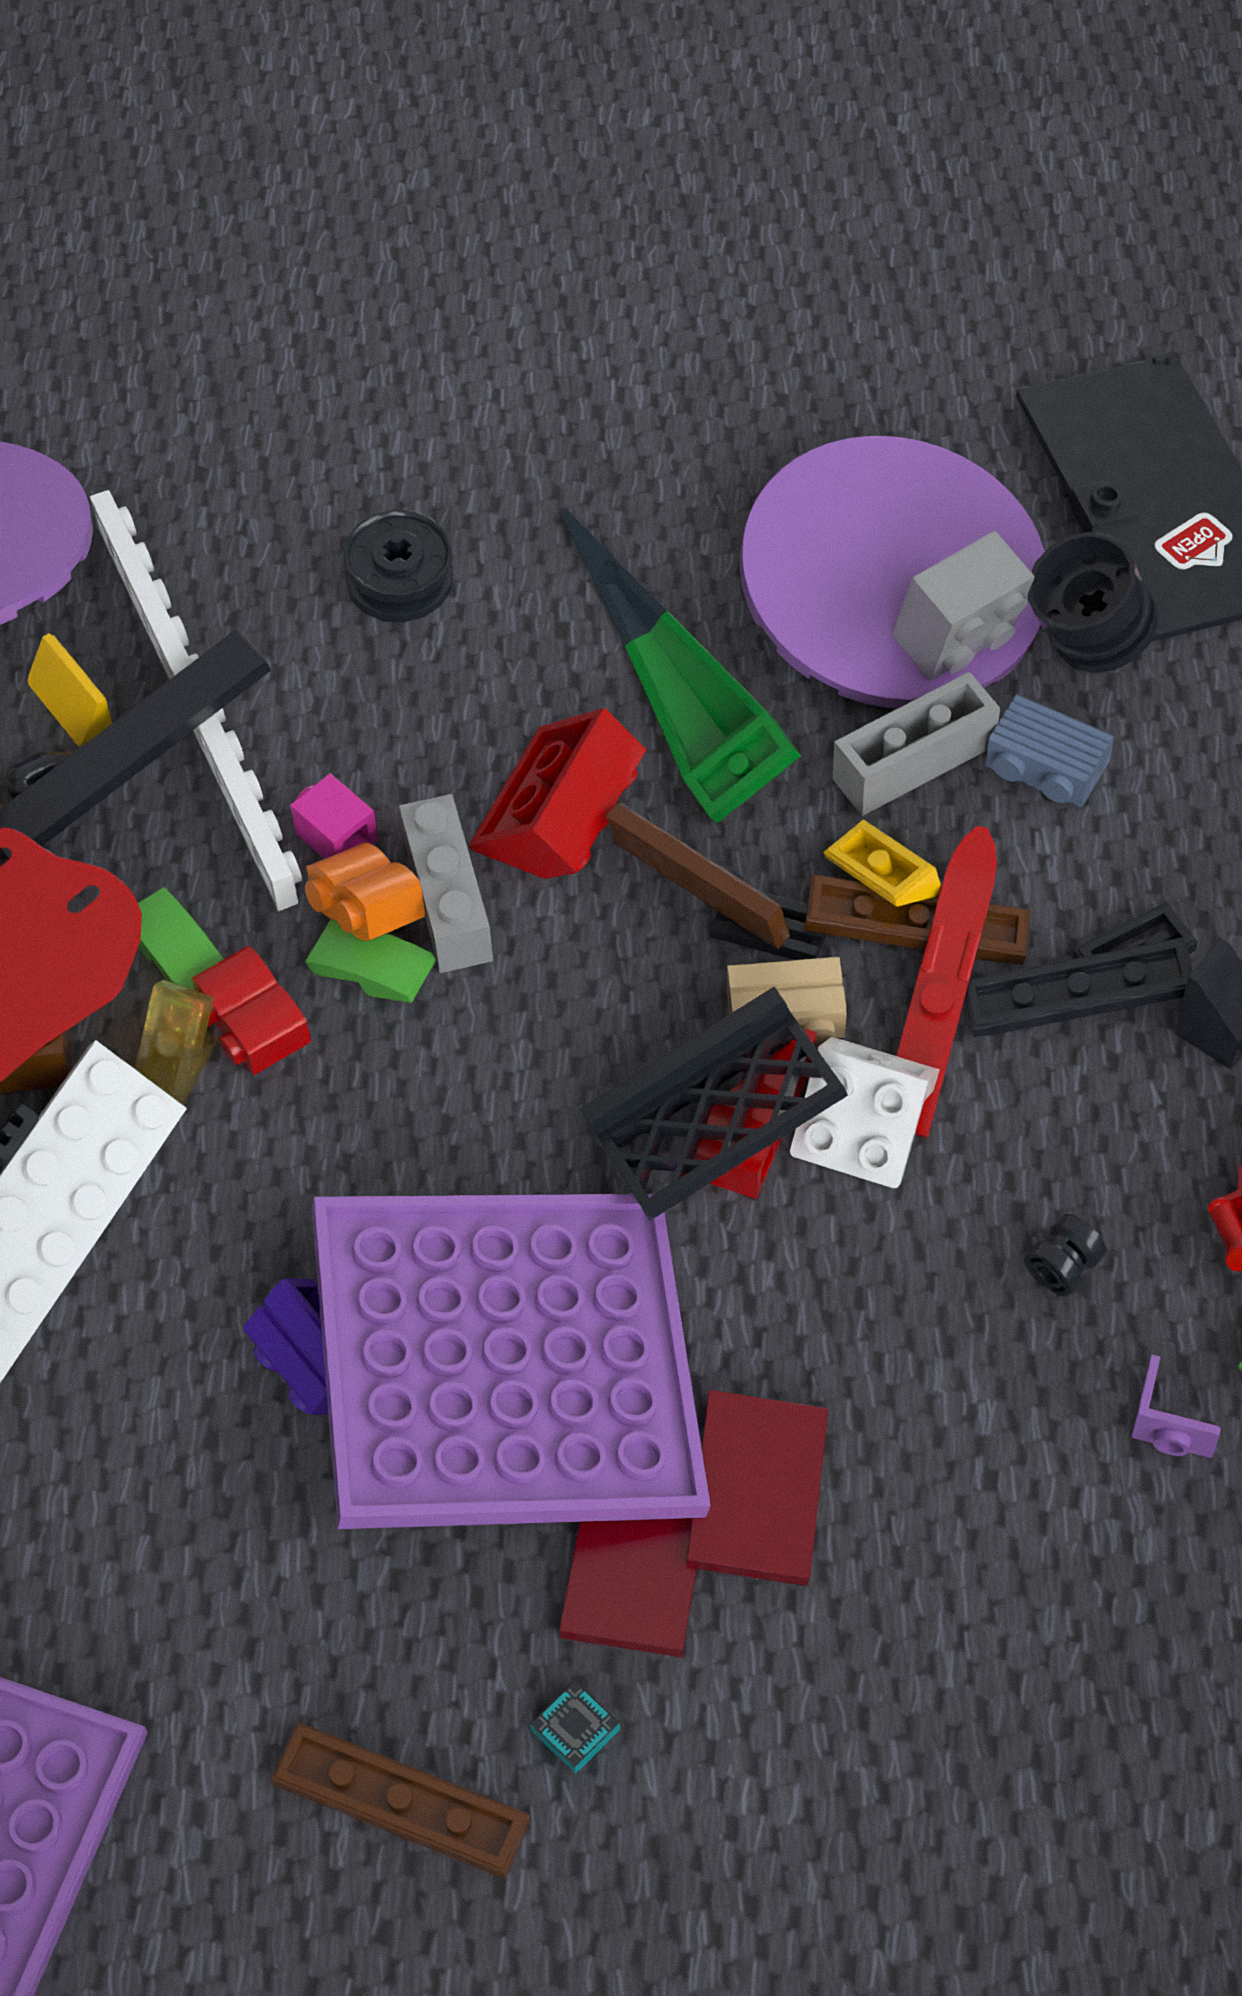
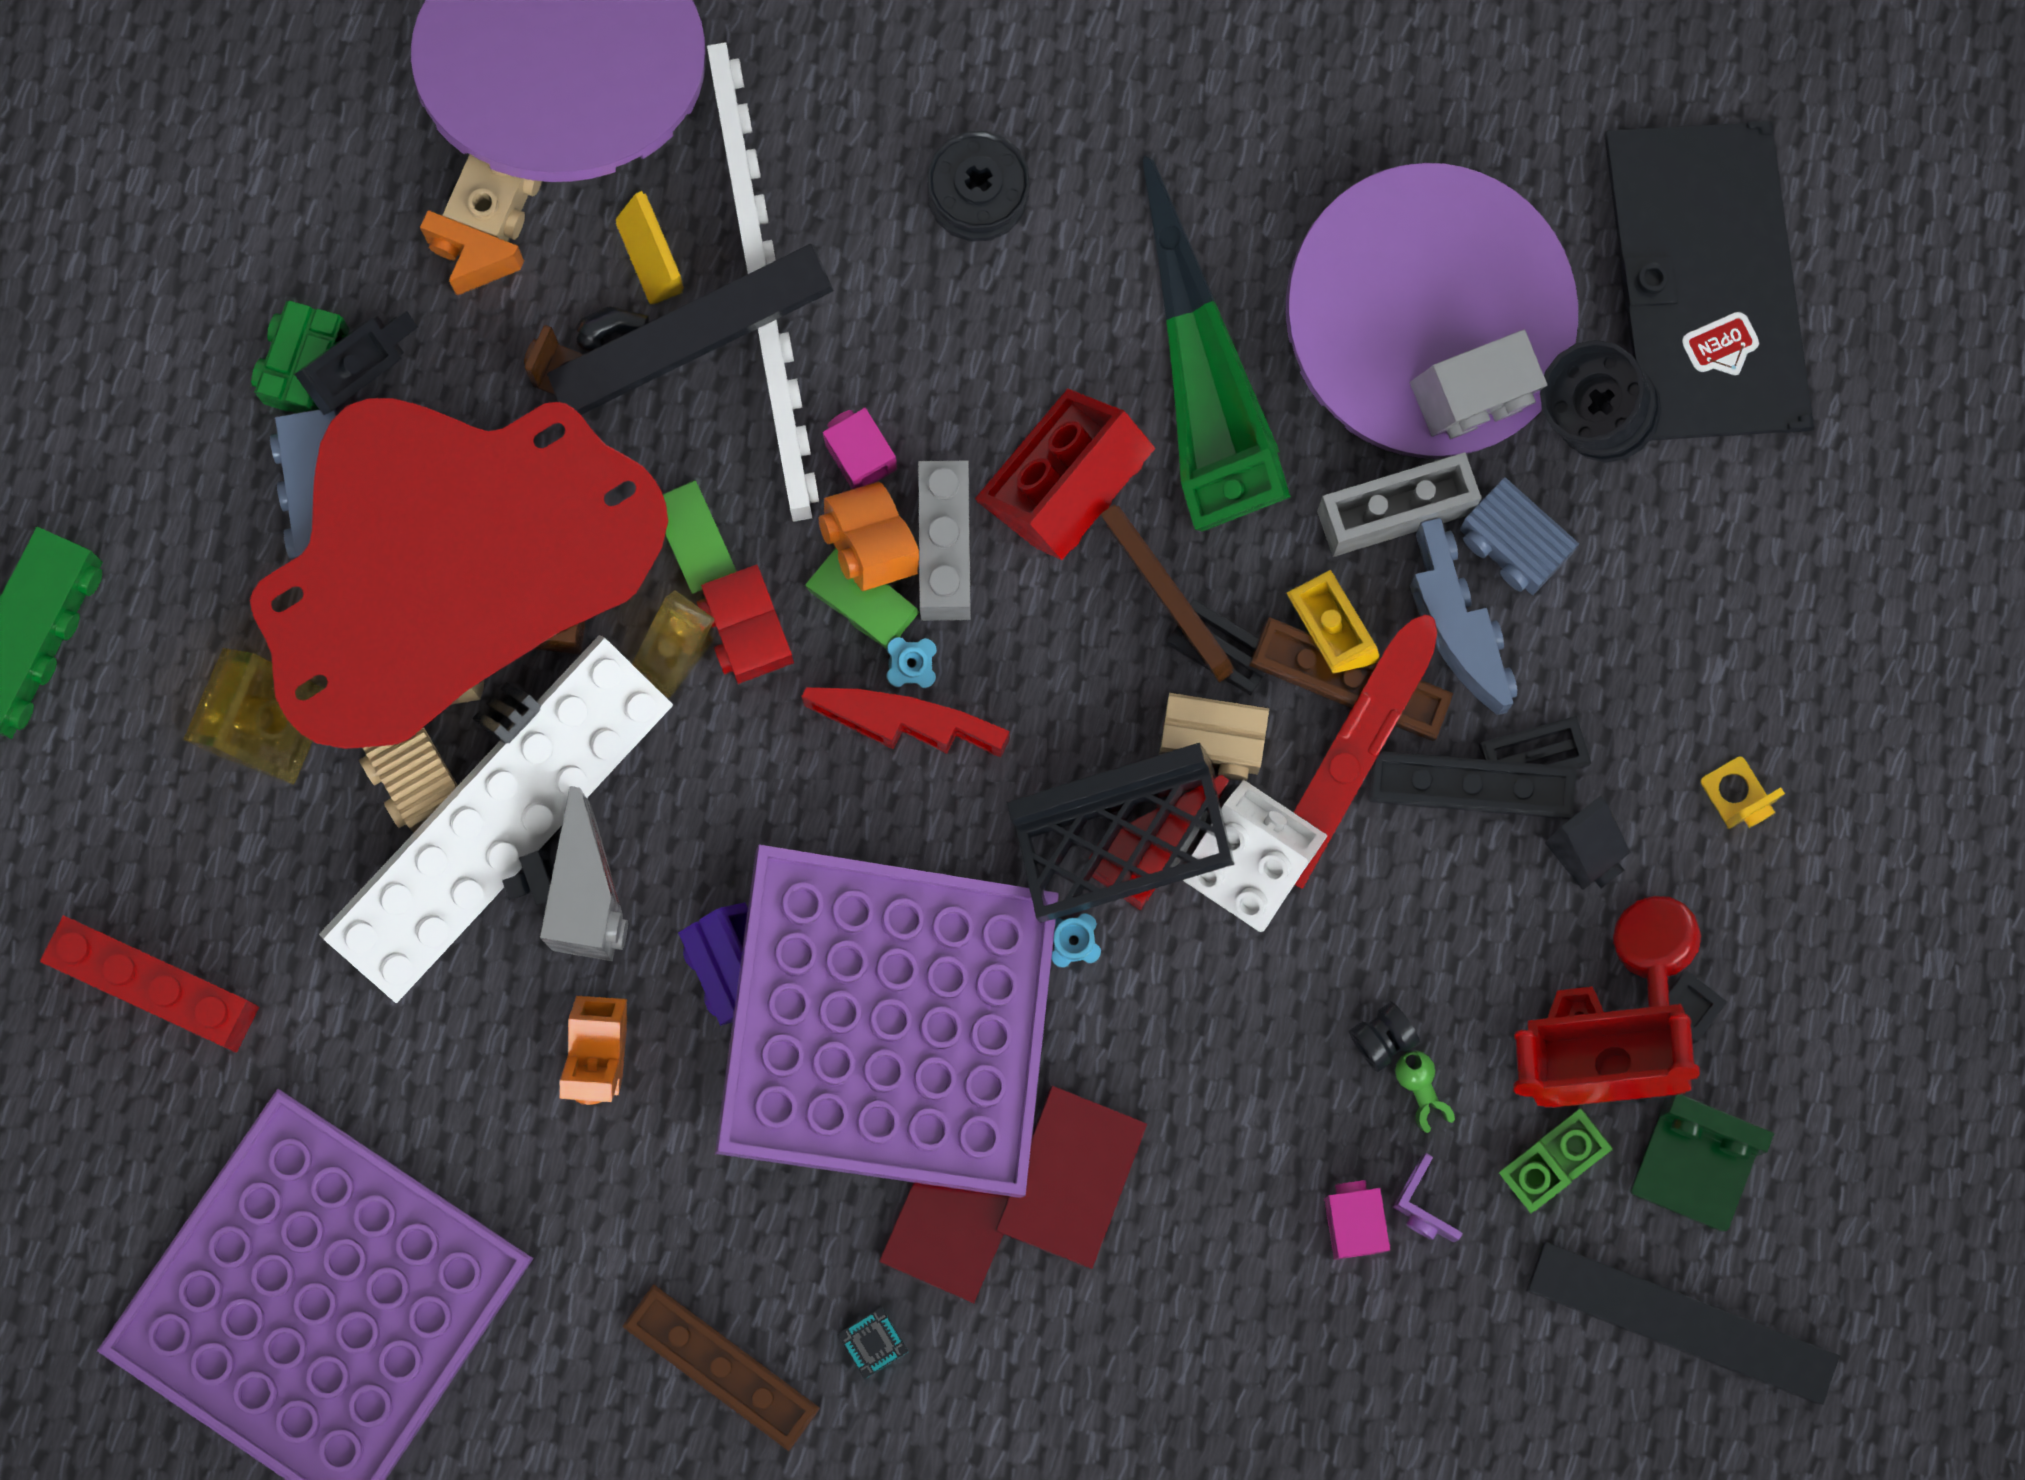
camera: 10 degrees right, 20 degrees up
none -> black tile [502,850,554,906]
none -> light grey slope [540,786,628,961]
none -> orange brick [560,996,627,1105]
none -> red slope [802,687,1010,758]
none -> medium azure plate [886,637,936,688]
none -> medium azure plate [1051,913,1101,968]
none -> dark pink brick [1324,1181,1390,1260]
none -> bright green arm [1395,1051,1455,1133]
none -> sand blue slope [1410,518,1517,715]

